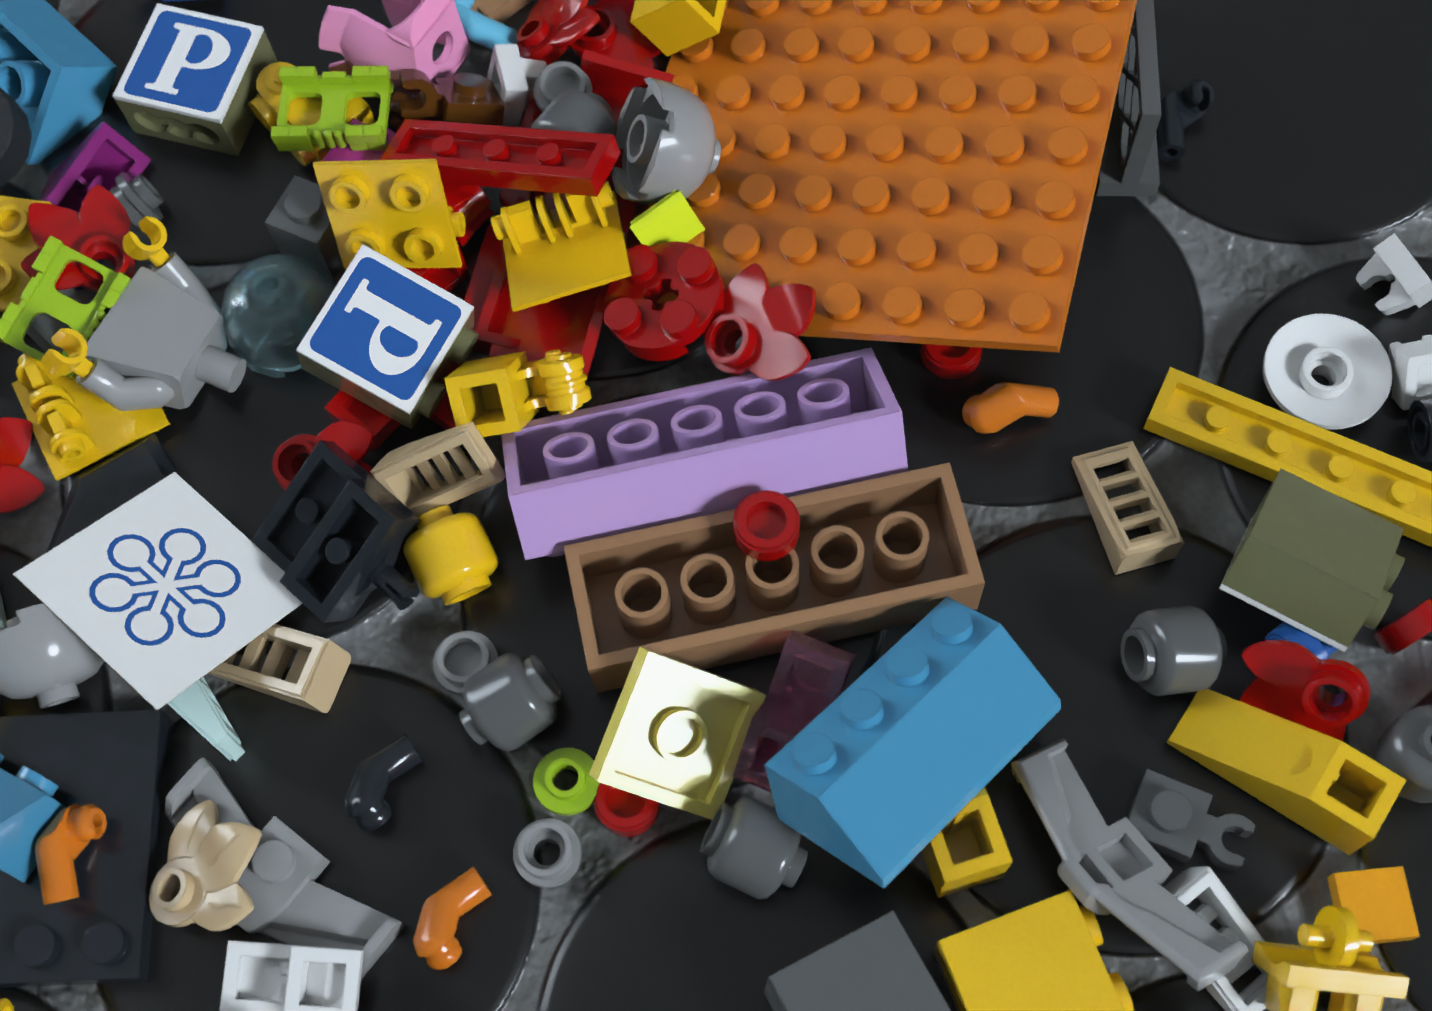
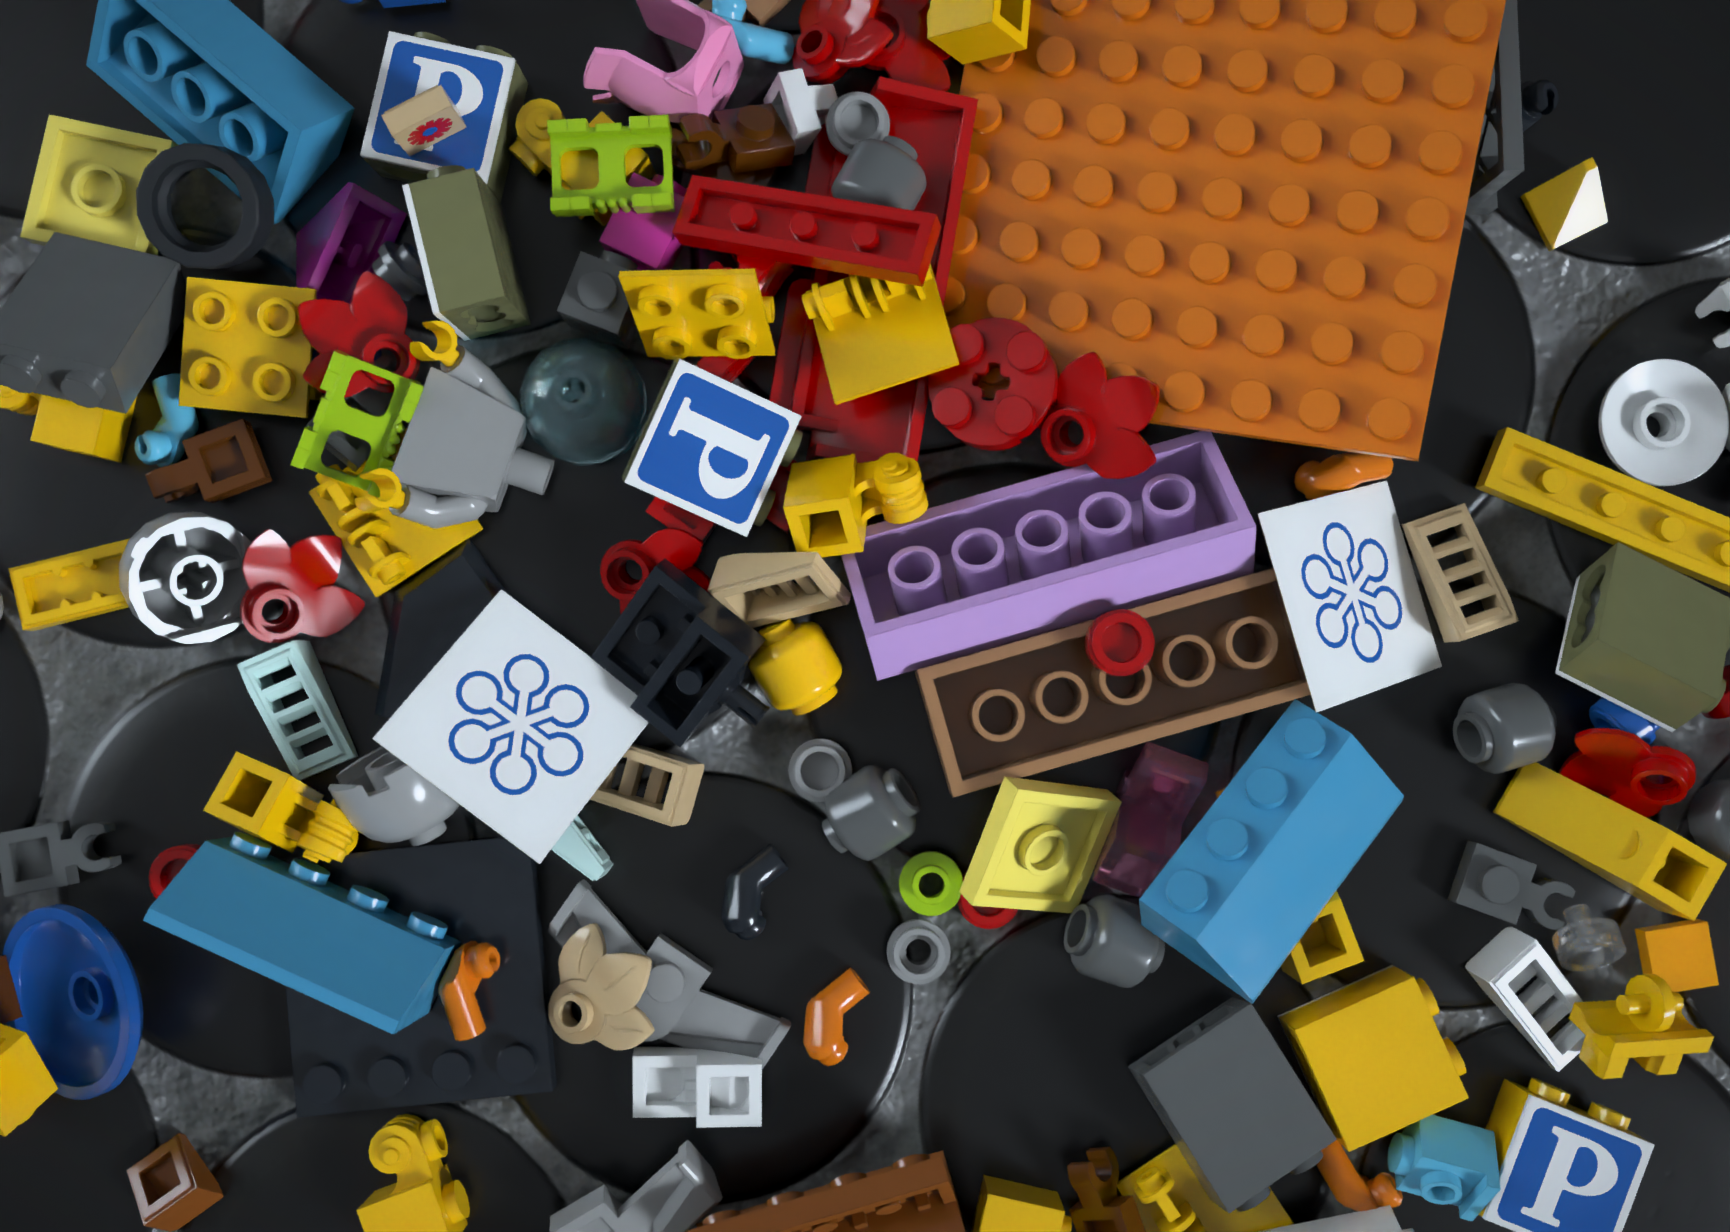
camera: 10 degrees left, 20 degrees up
light grey cylinder [611,77,721,205] -> none
neon yellow slope [629,190,705,247] -> none
light grey plate [1011,738,1248,991] -> none
none -> tan tile [381,85,467,157]
none -> olive piece [402,165,531,341]
none -> white sticker [1257,481,1442,713]
none -> yellow slope [1521,157,1608,251]
none -> clear tile [1552,904,1627,971]

